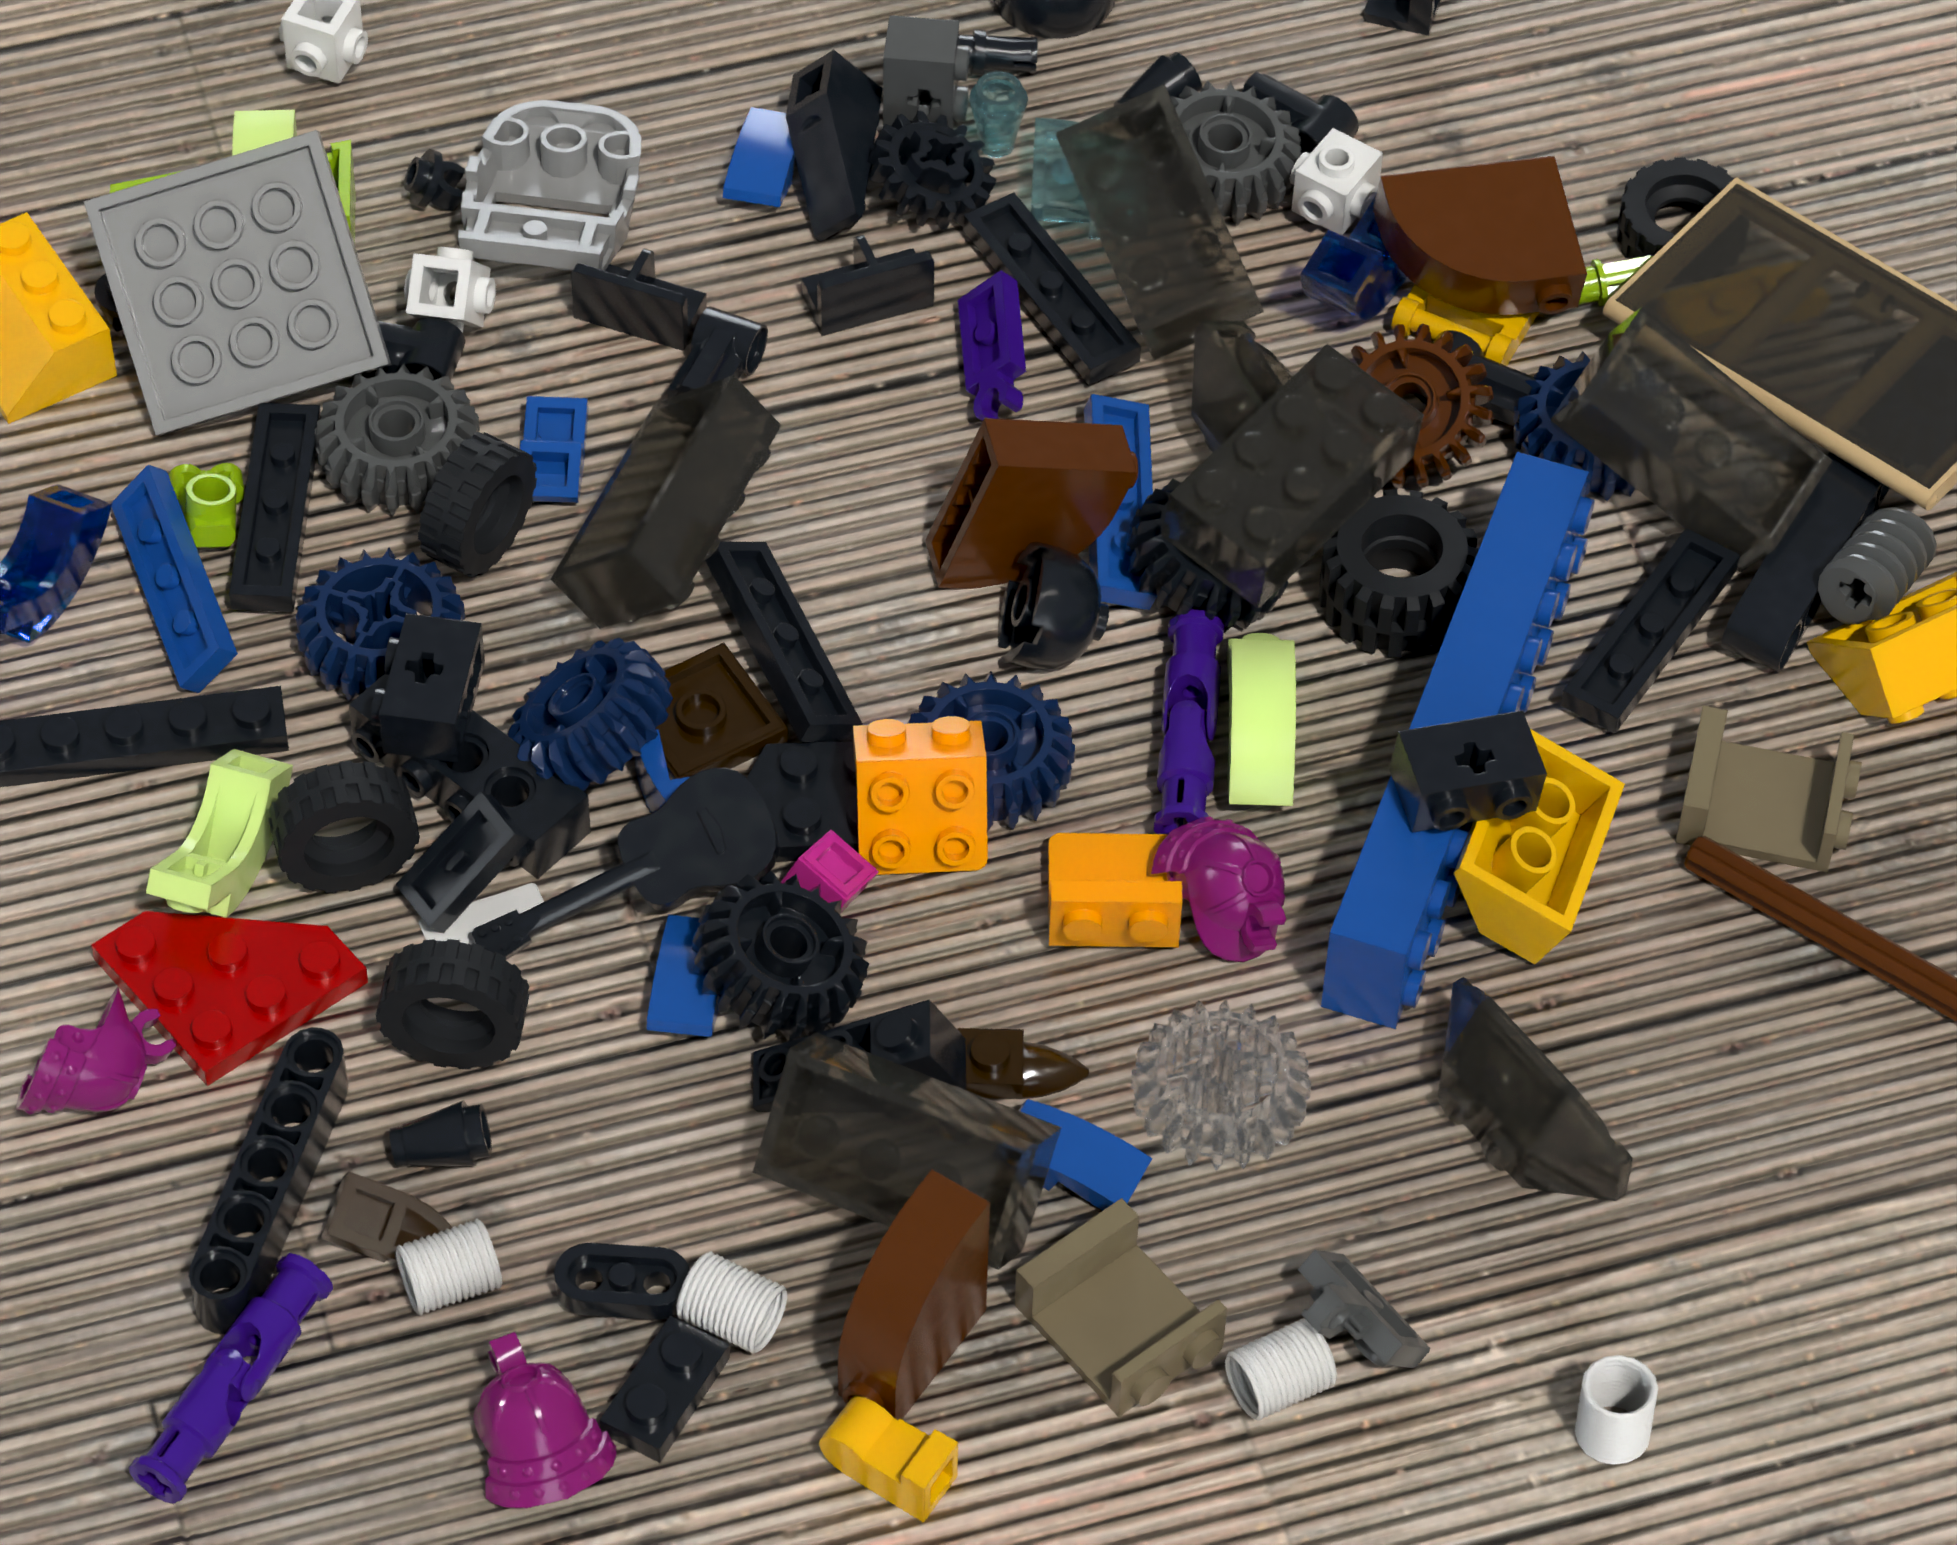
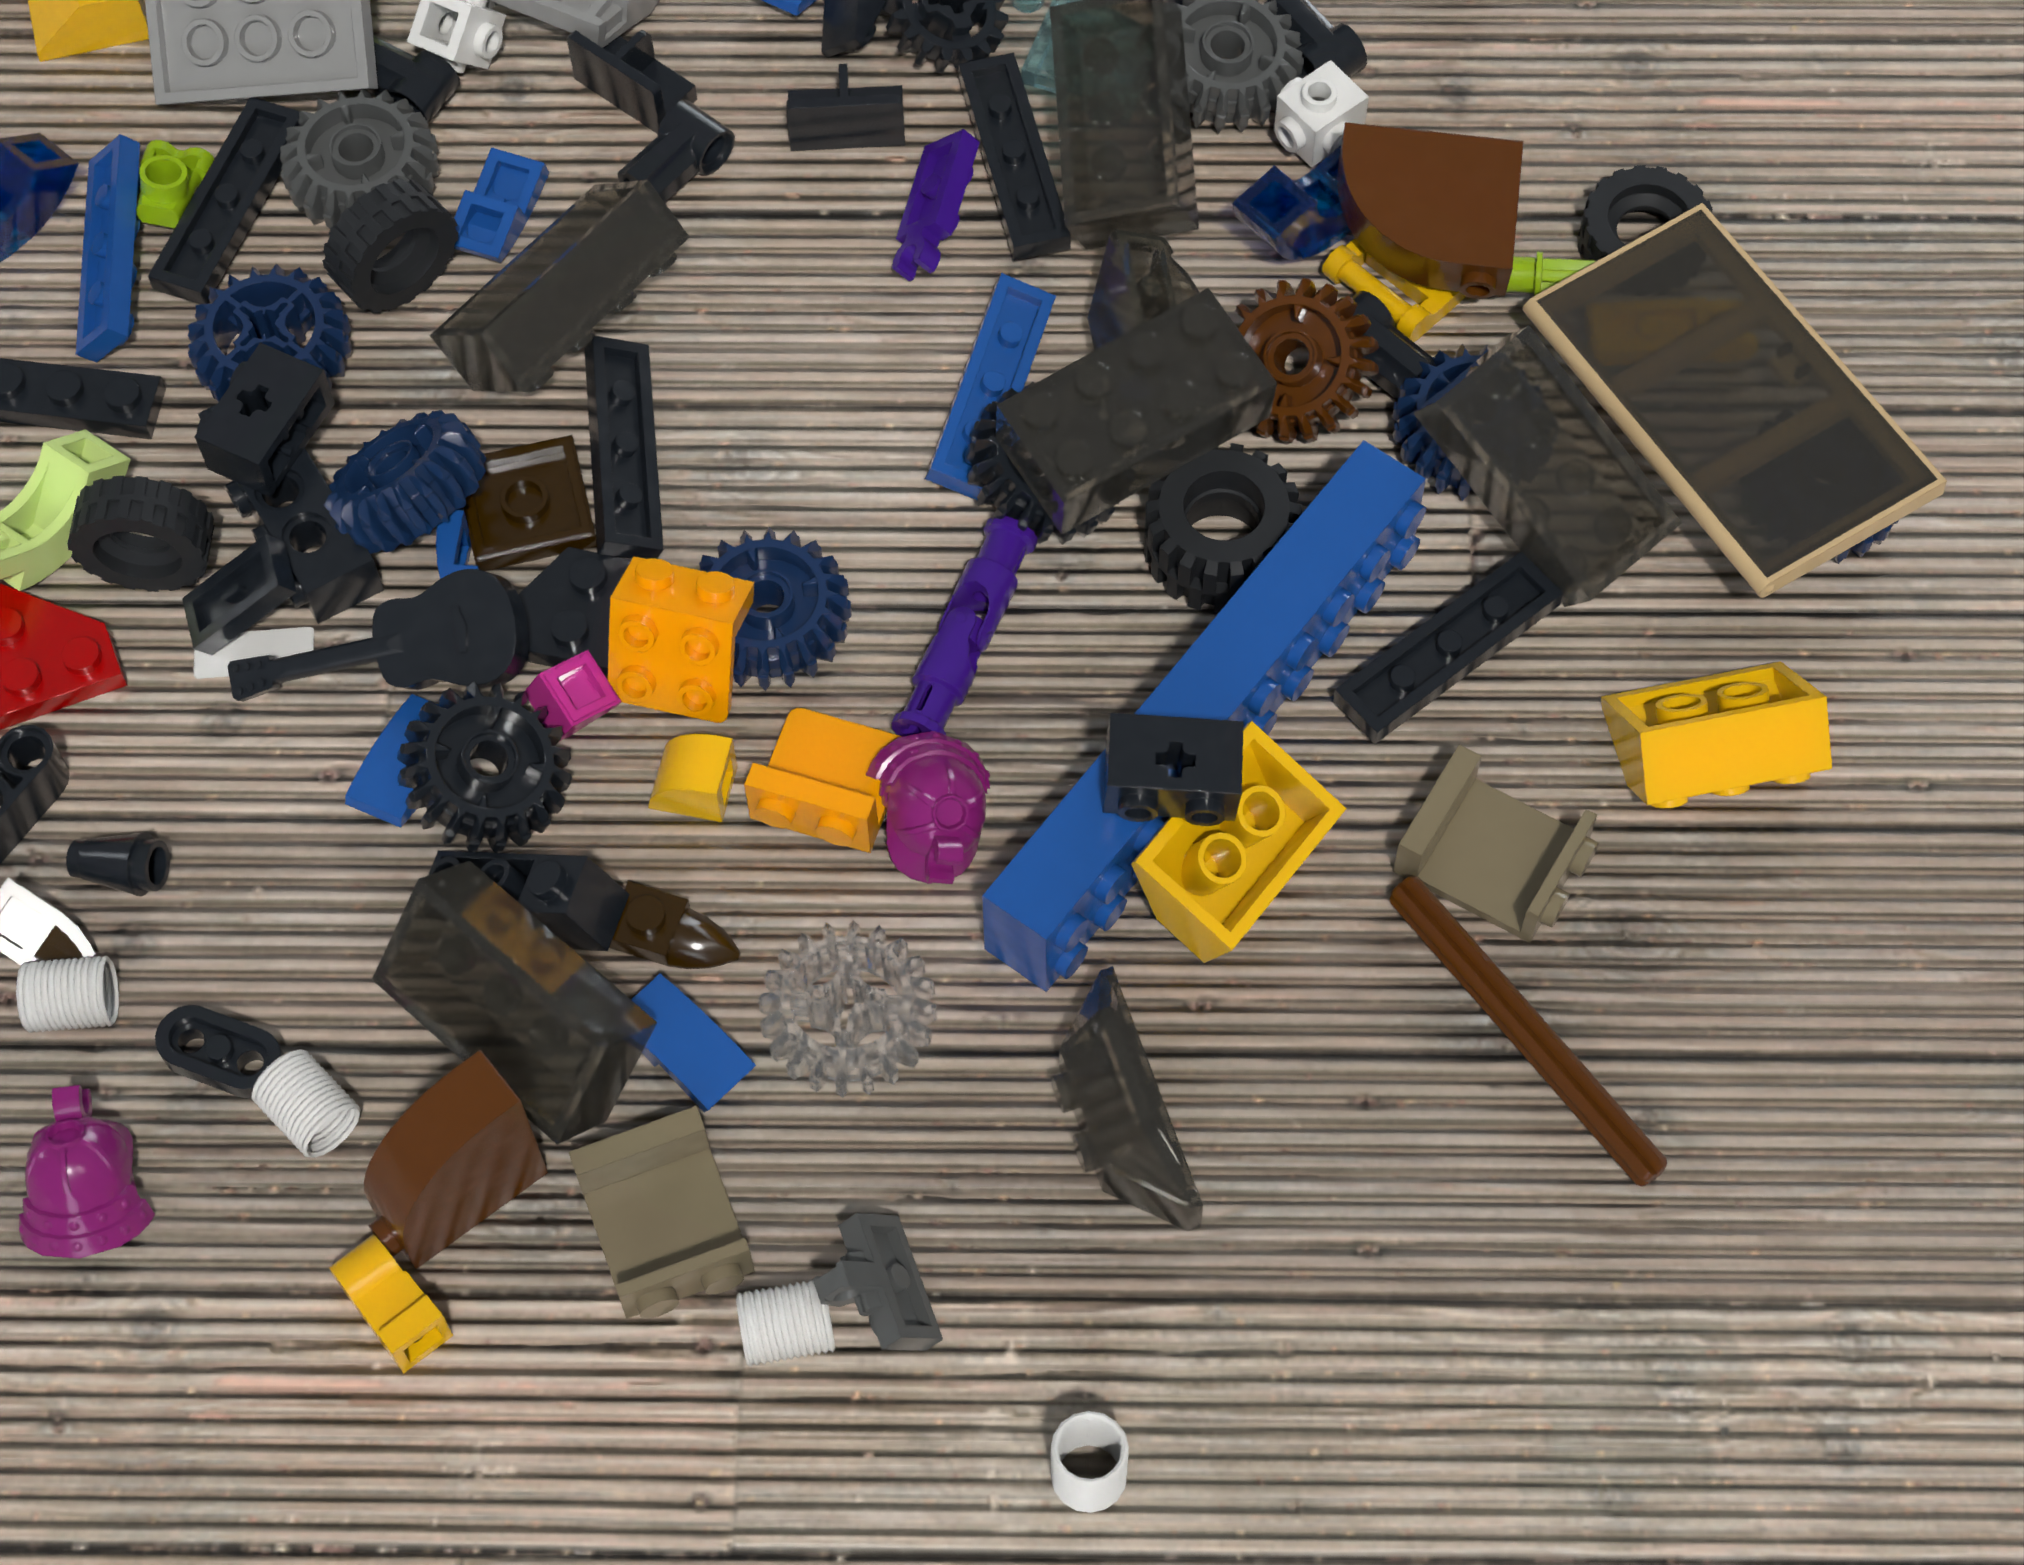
camera: 20 degrees right, 10 degrees up
black tyre [376,939,530,1069] -> none
black plate [600,1315,730,1463] -> none
reddish brown brick [925,418,1138,589] -> none
black cylinder [998,542,1109,670] -> none
yellowish green arch [1227,633,1296,806] -> none
black beam [1721,432,1902,672] -> none
dark grey piece [1818,507,1937,624] -> none
none -> yellow brick [648,734,738,822]

